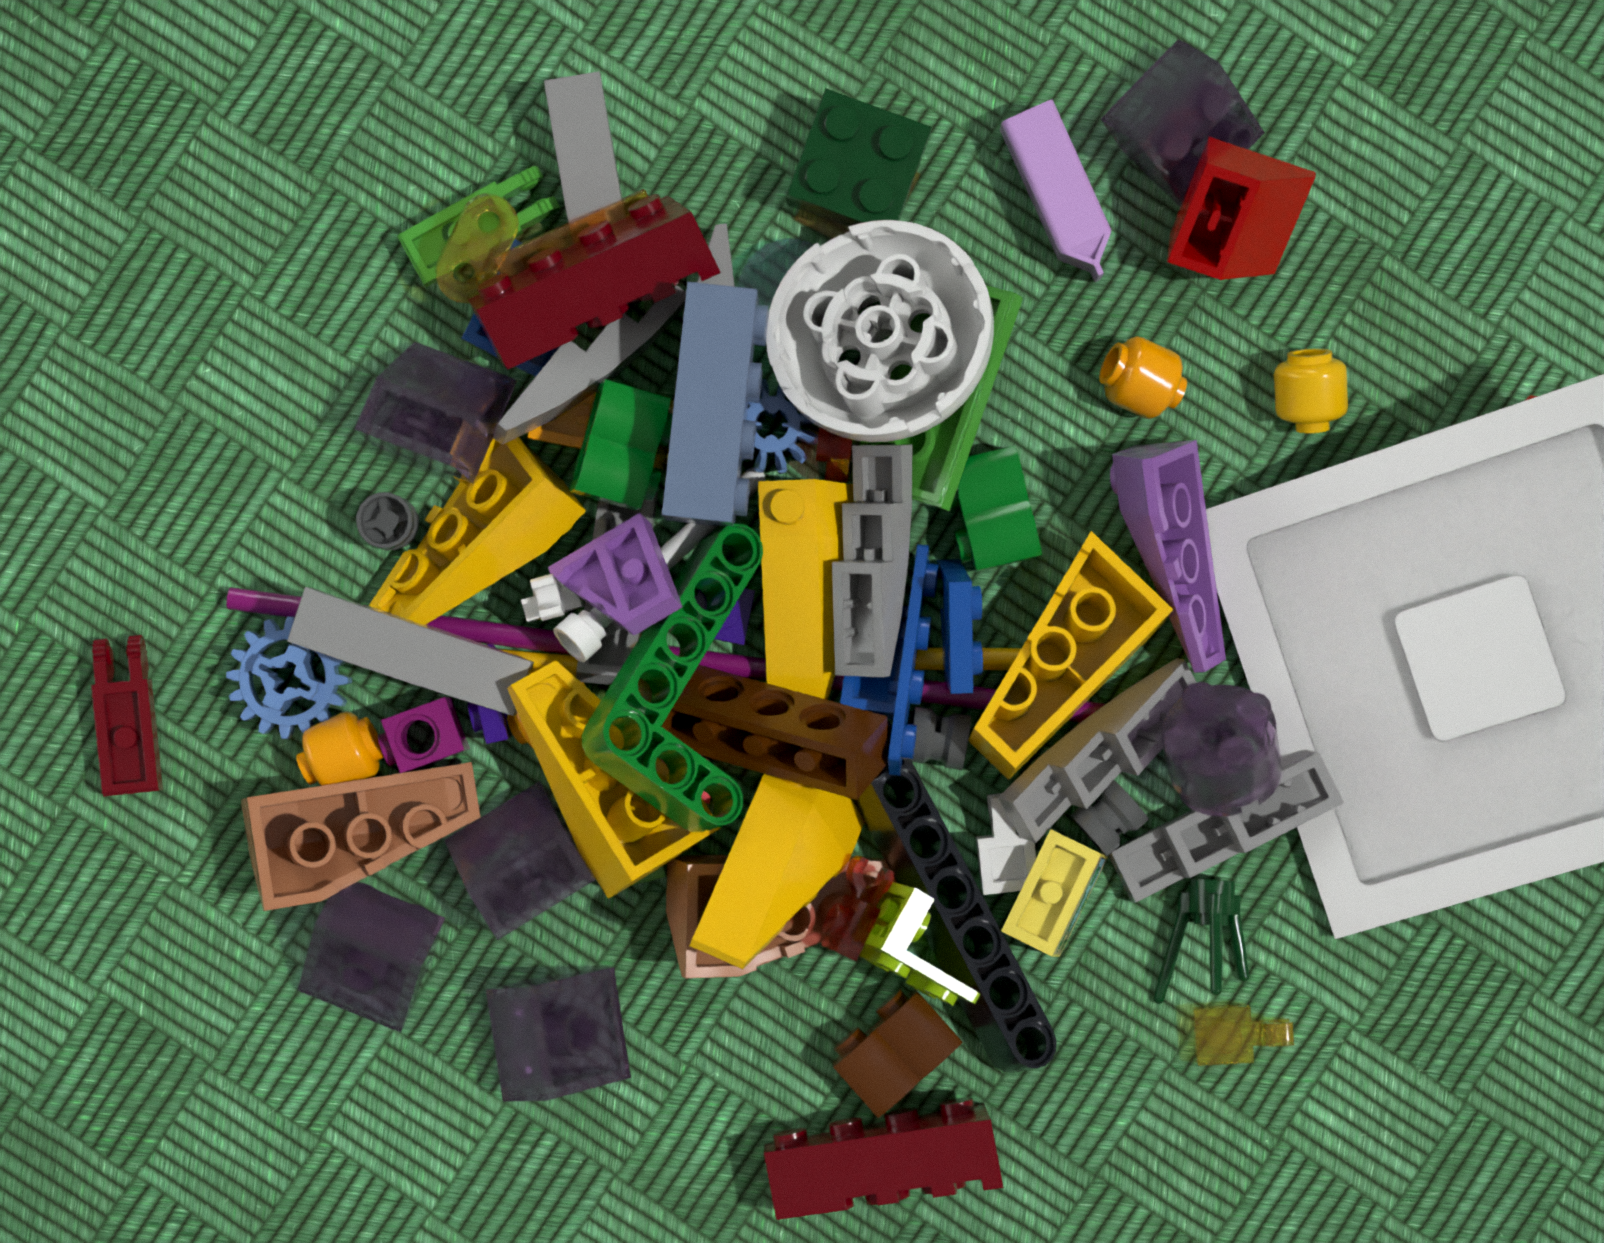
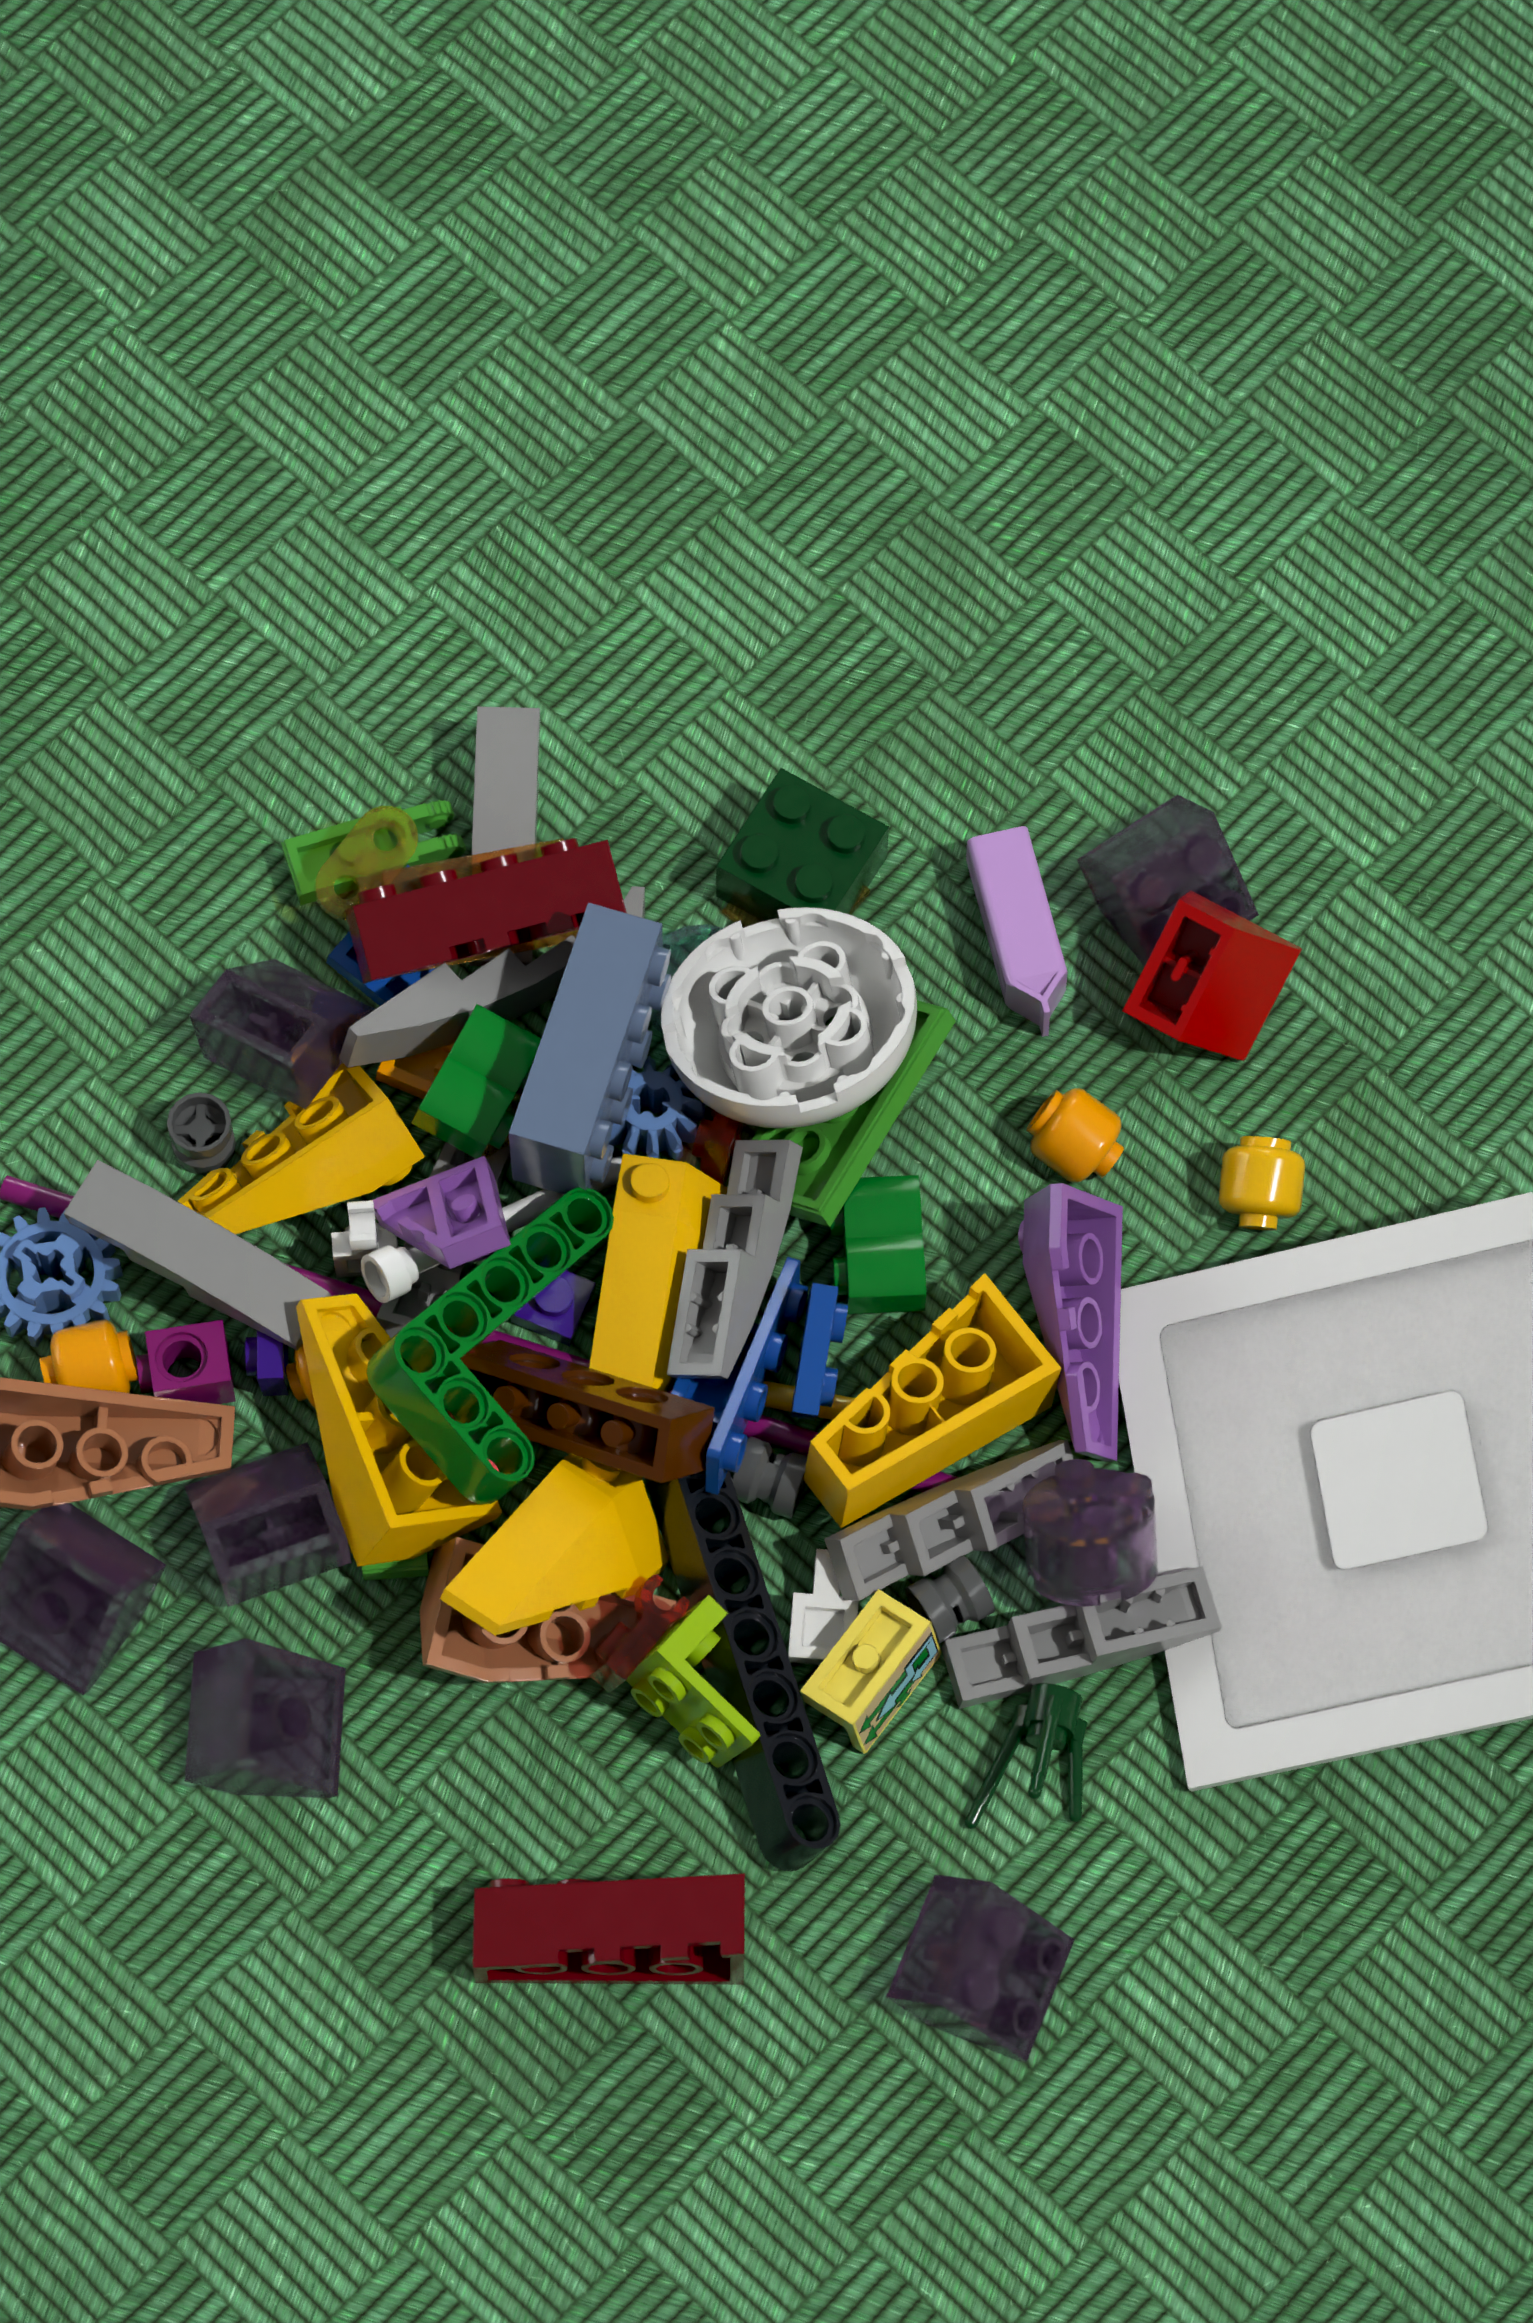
camera: 10 degrees right, 20 degrees down
reddish brown brick [832,989,963,1118] -> none
clear yellow plate [1192,1004,1294,1066] -> none
none -> clear purple slope [886,1875,1075,2062]

